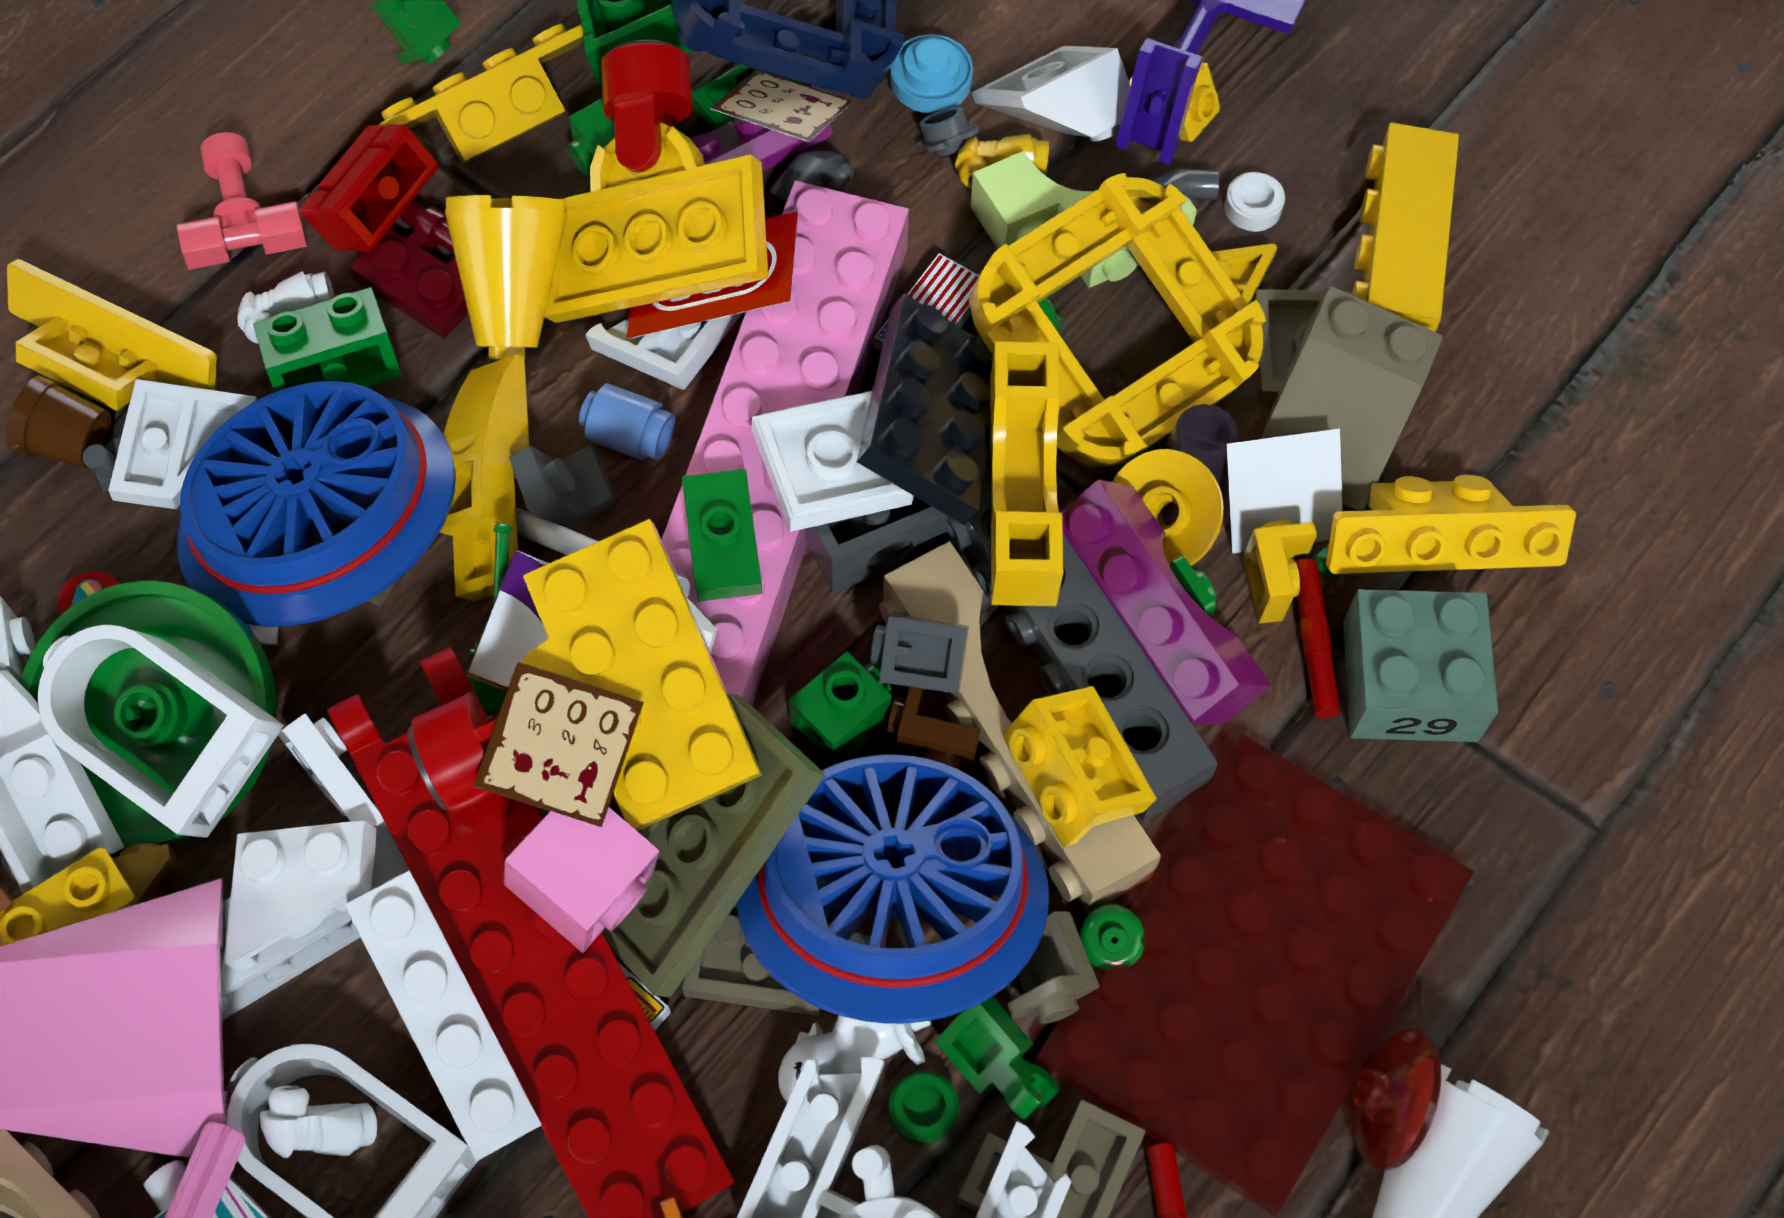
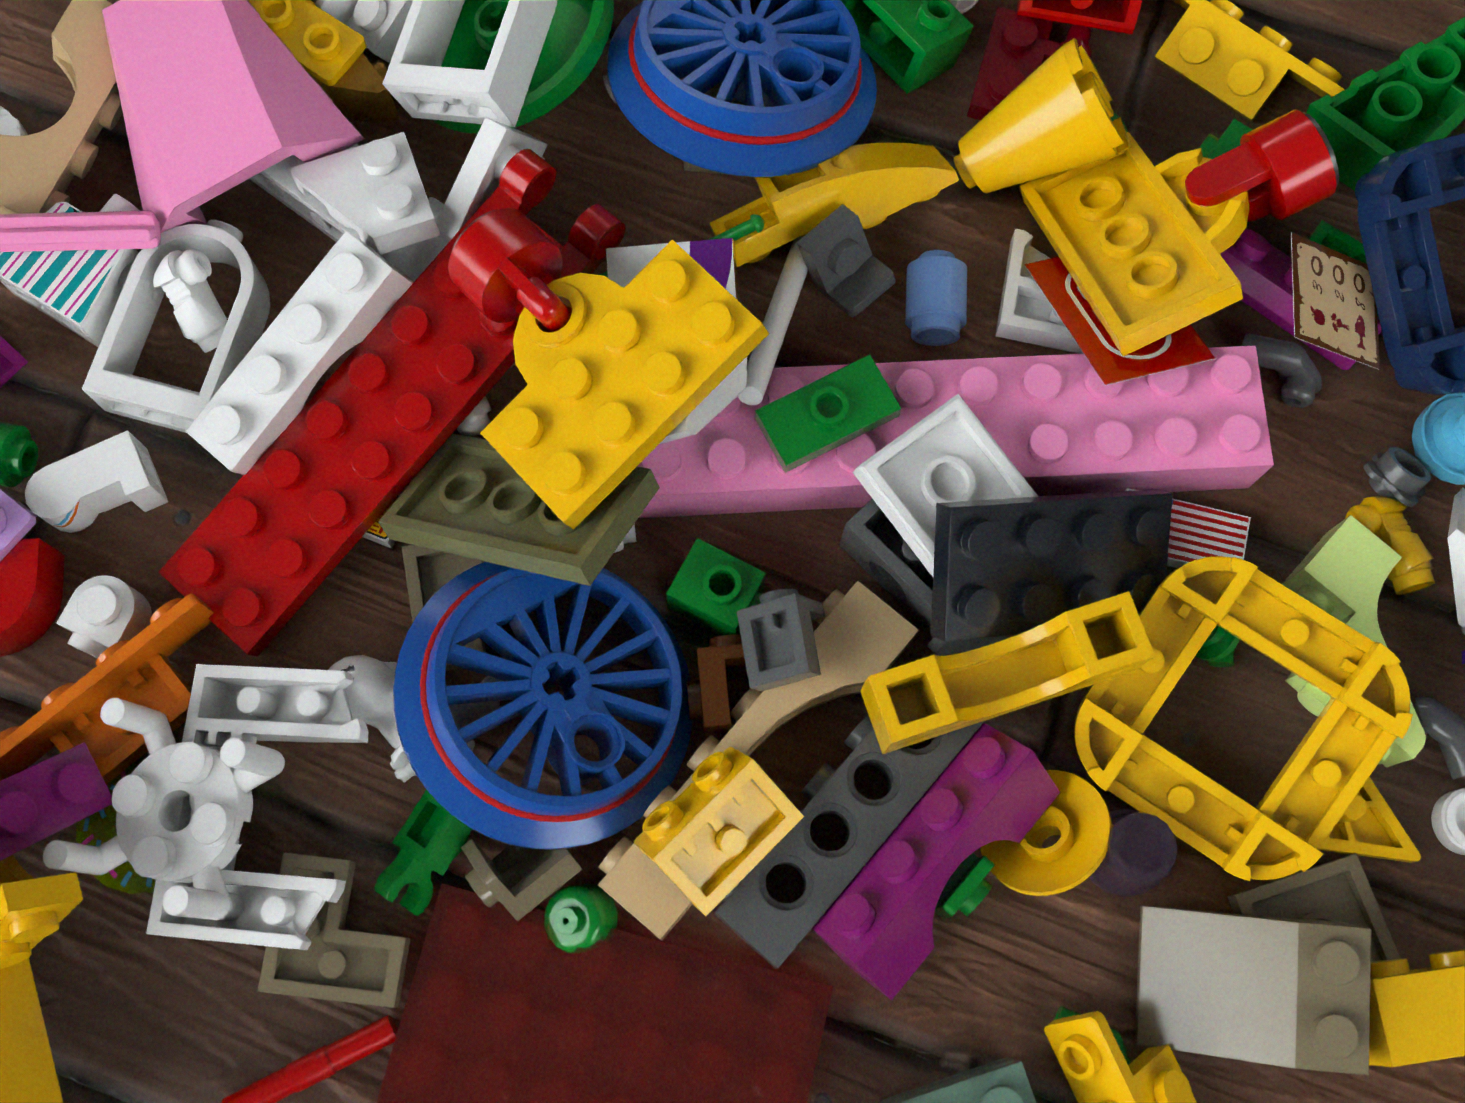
camera: 70 degrees right, 10 degrees up
tan sticker [474,662,644,827] -> none
bright pink head [504,807,660,953] -> none
green tile [889,1071,959,1146] -> none
white sticker [1227,428,1343,554] -> none
yellow bracket [1243,520,1317,624] -> none
red piece [1296,558,1341,719] -> none

